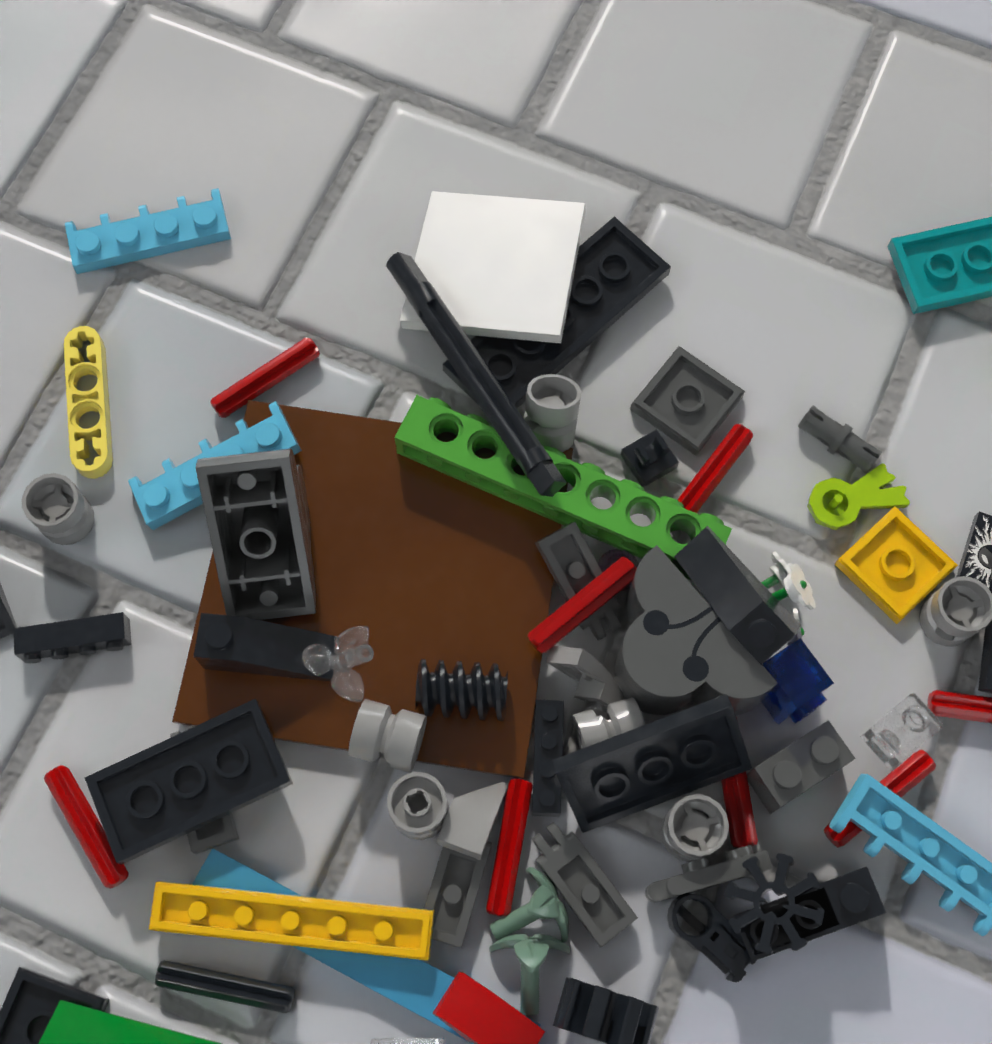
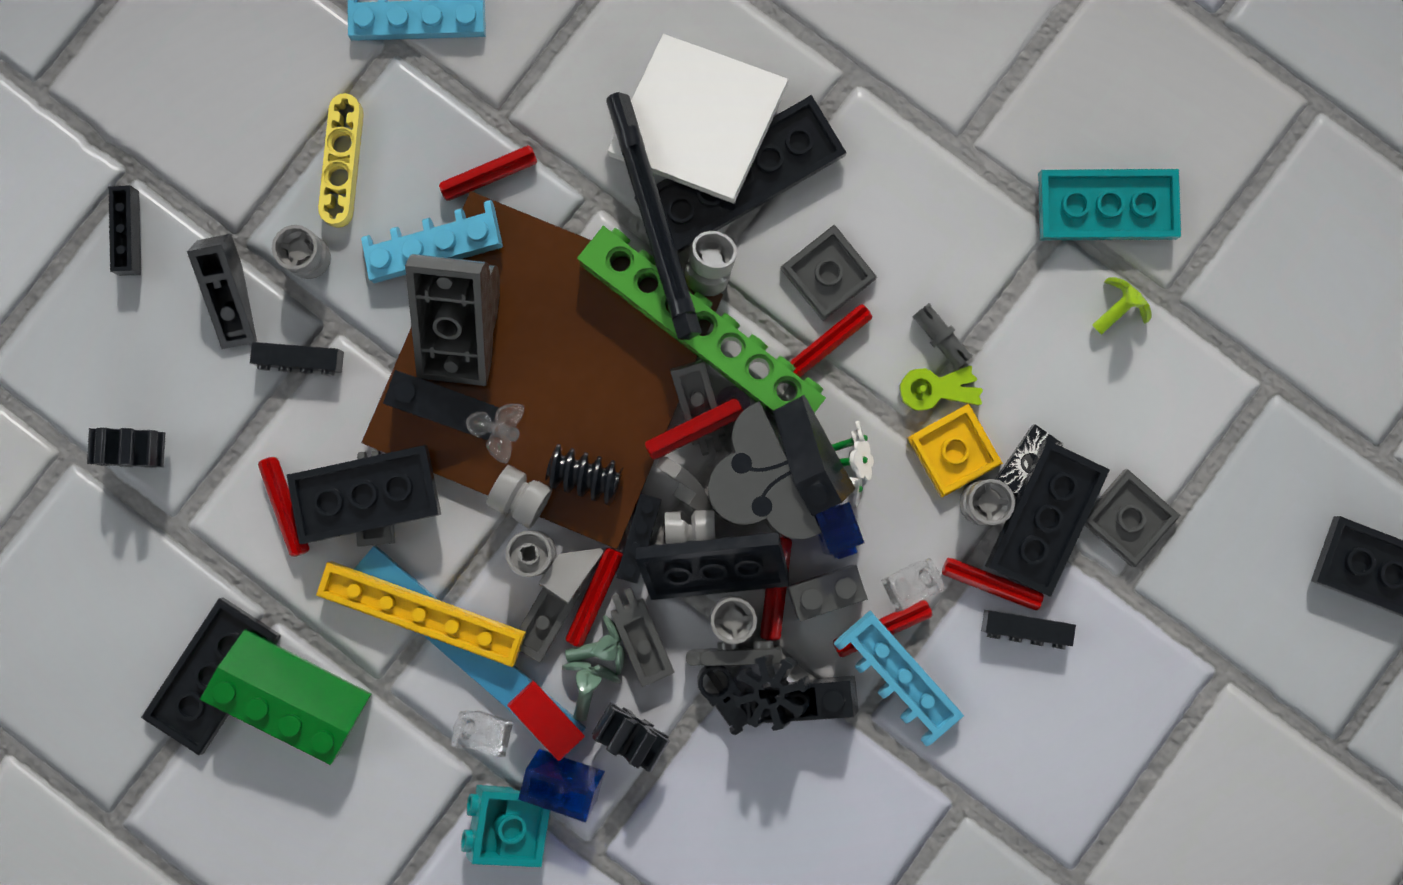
camera: 15 degrees right, 15 degrees up
black axle [155,960,295,1013] -> none
black tile [620,429,679,487] -> none

